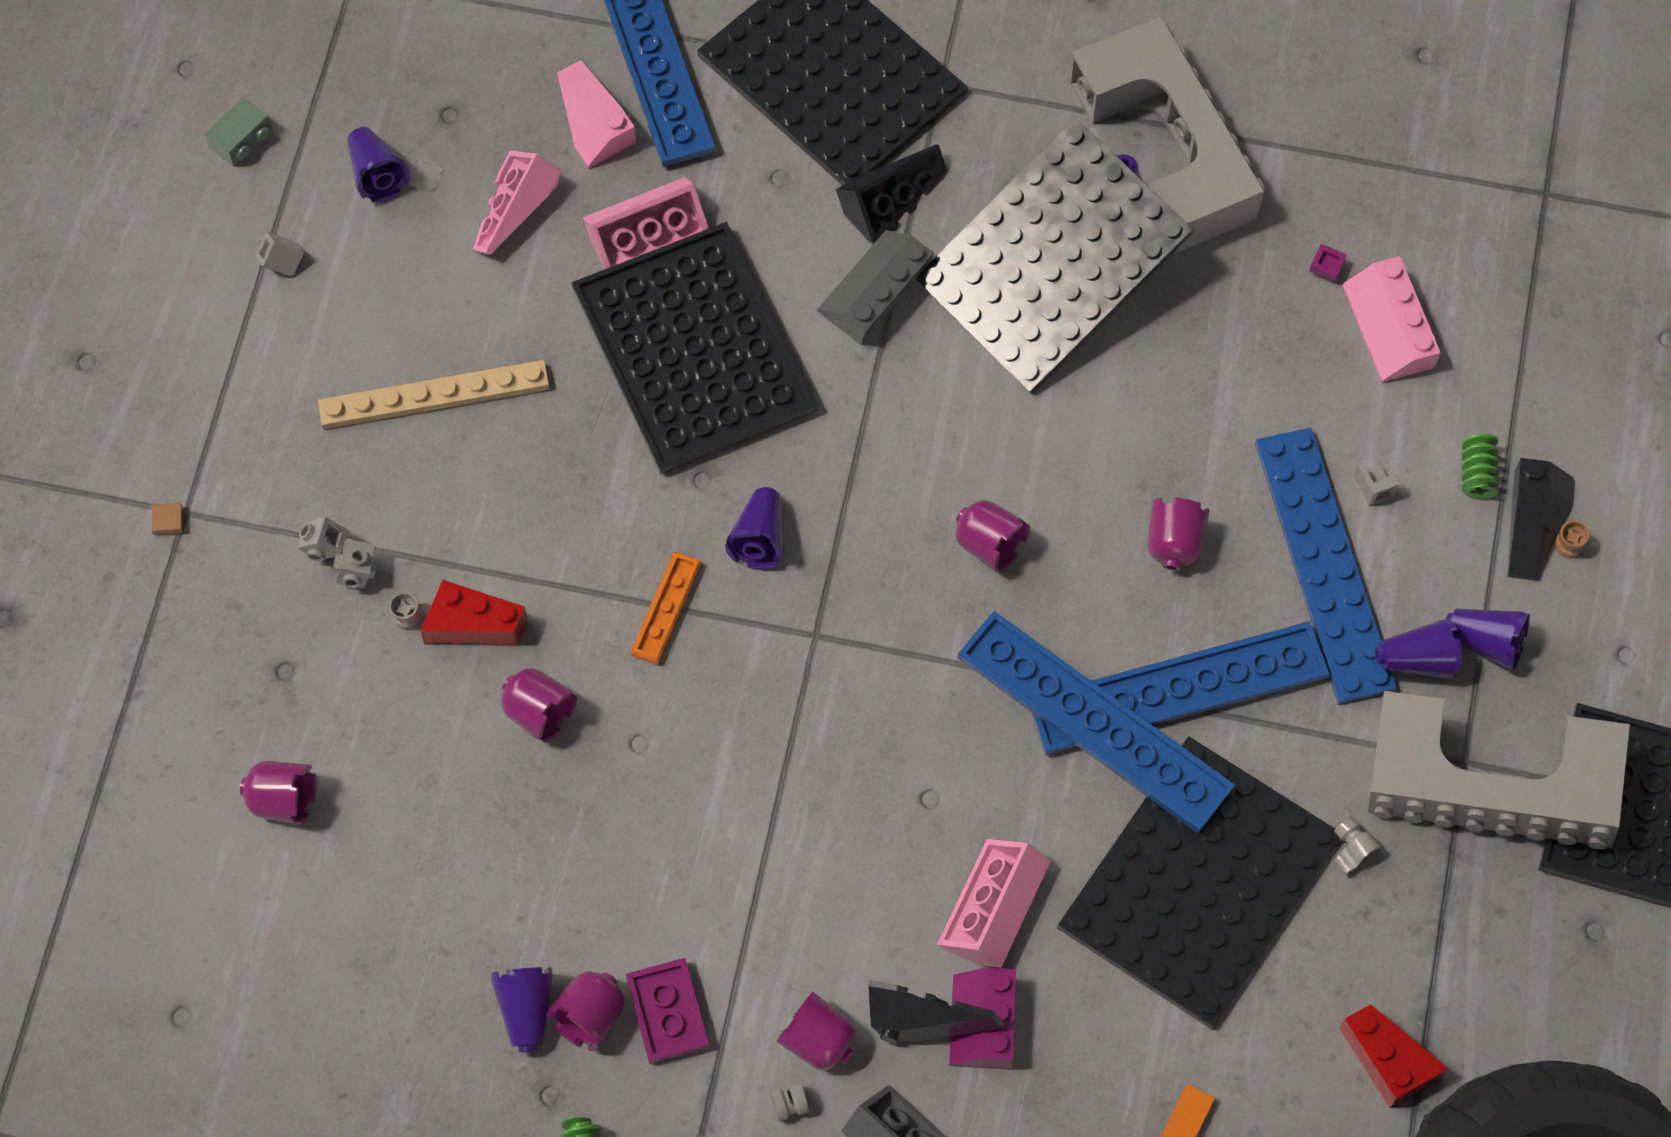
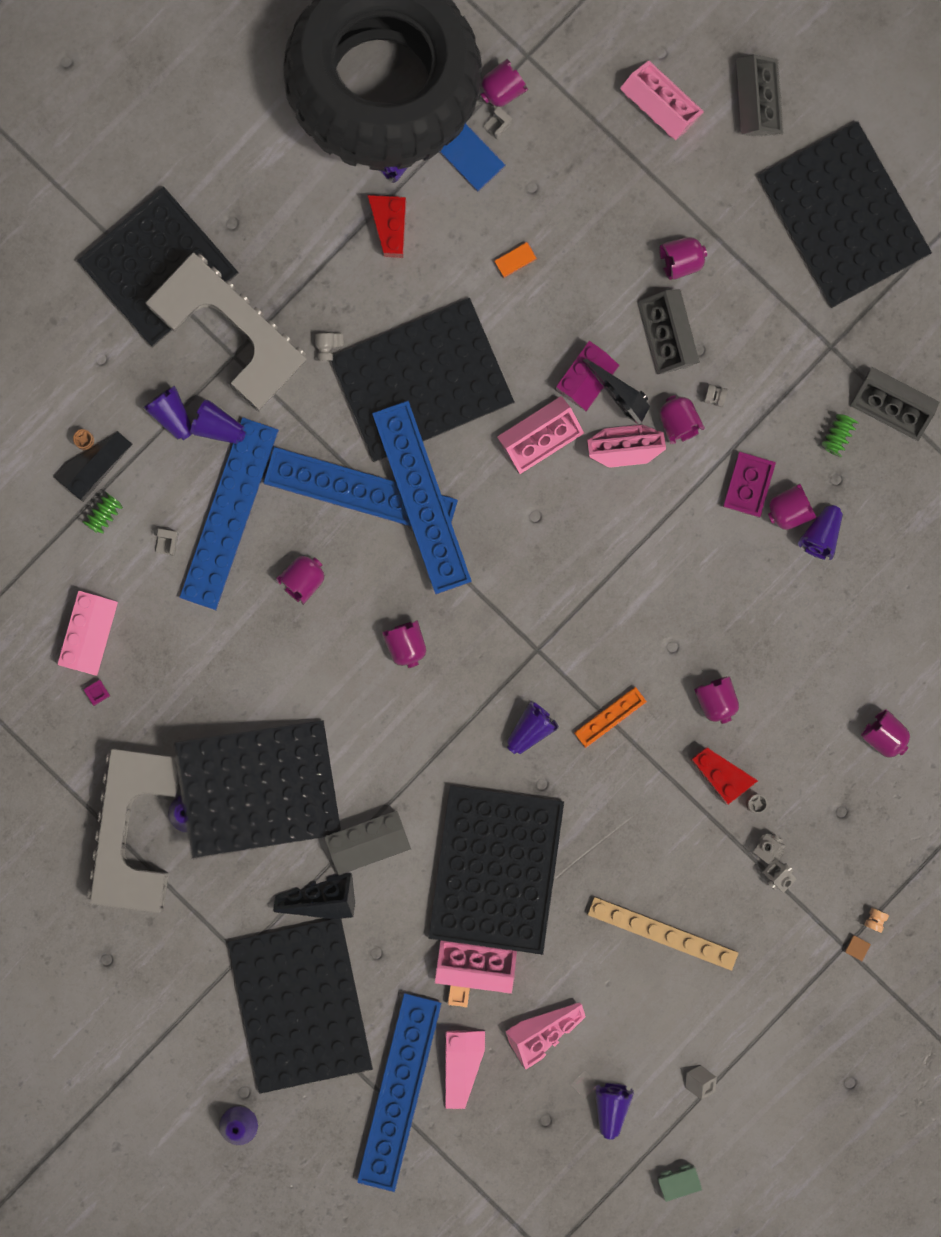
camera: 150 degrees left, 20 degrees up
none -> light nougat plate [448,986,470,1007]
none -> bright pink wedge [587,425,666,467]
none -> light nougat wheel [864,908,889,933]

